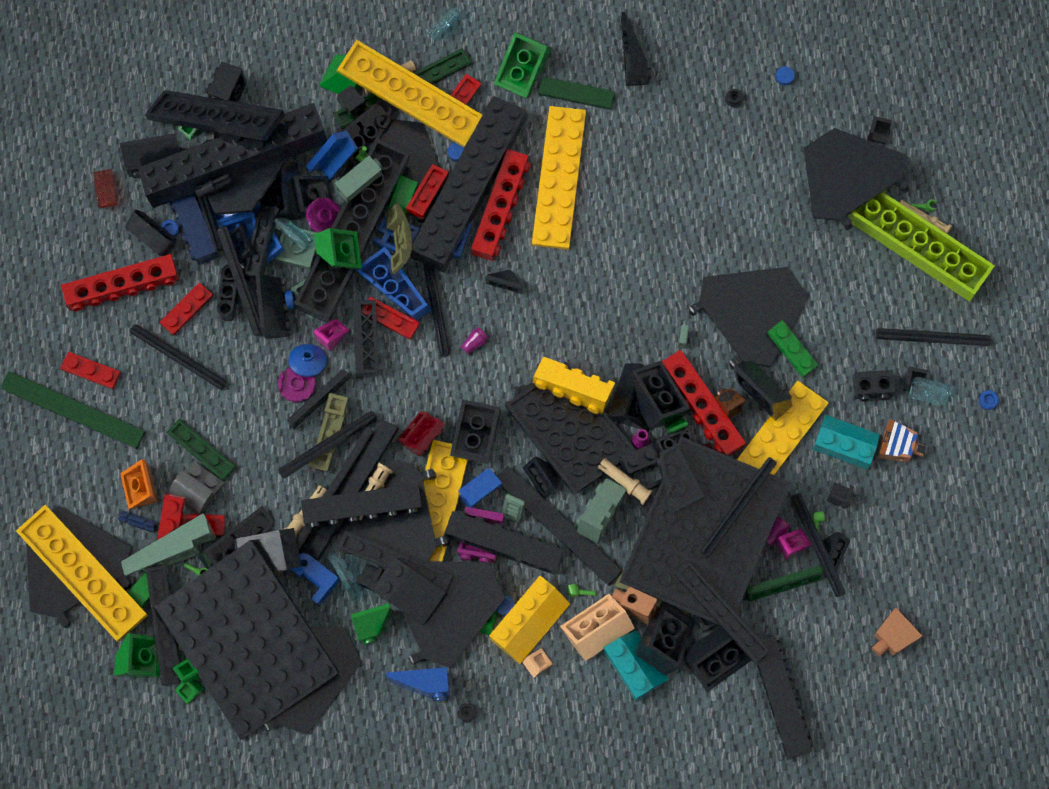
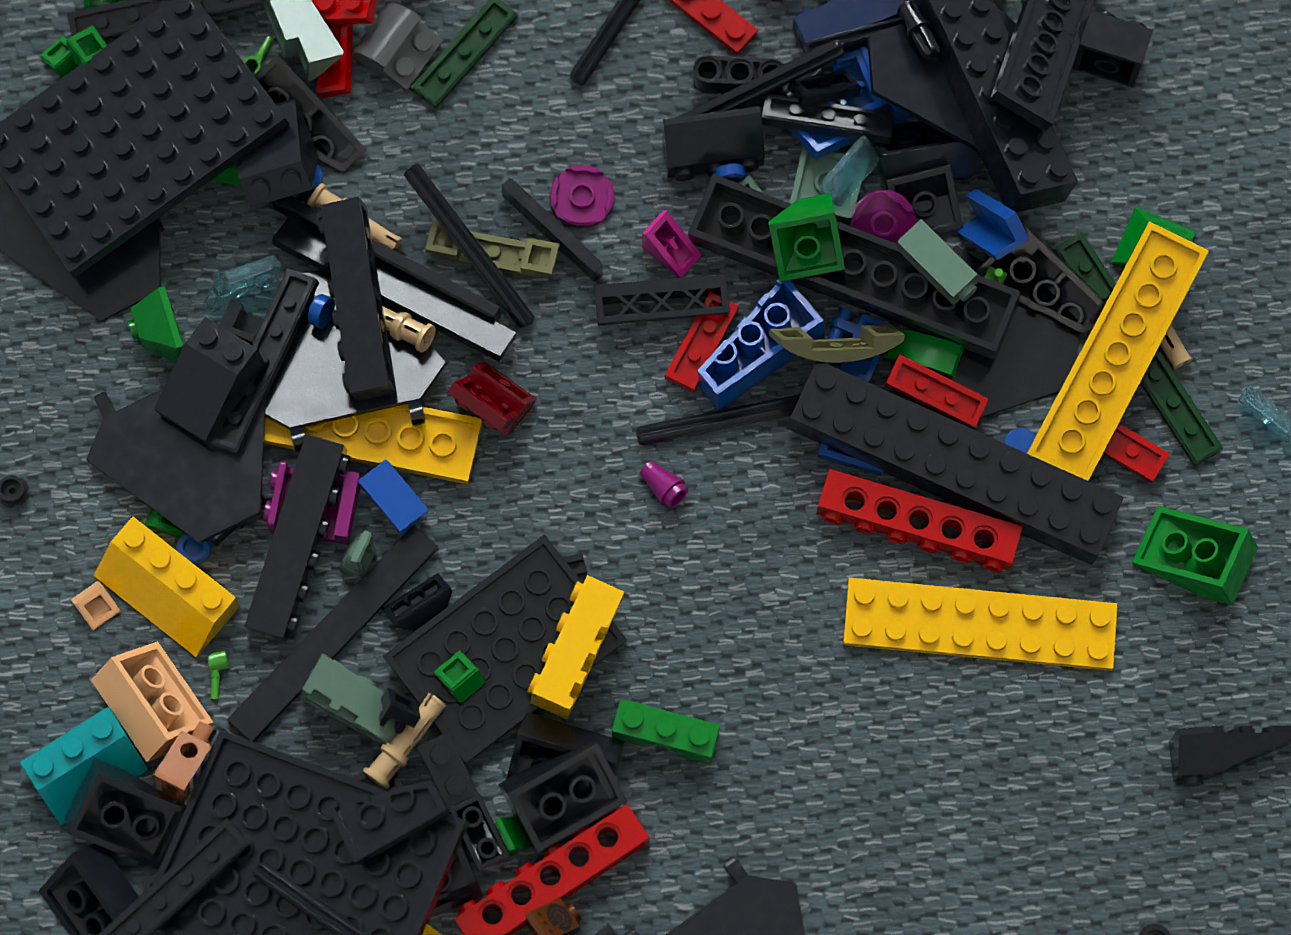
camera: 85 degrees right, 0 degrees up
blue dish [288,344,327,377] -> none
blue piece [290,554,340,606] -> none
black panel [337,85,366,118] -> none
blue slope [386,667,450,701] -> none
black slope [450,399,502,464] -> none
black slope [485,270,523,294] -> none
dark green tile [539,76,614,110] -> none
magenta cone [632,429,651,449] -> none
sand green tile [678,325,689,349] -> none
none -> blue tile [308,294,335,329]
none -> black tile [379,687,421,734]
none -> green slope [434,650,485,703]
none -> green arch [612,699,720,765]

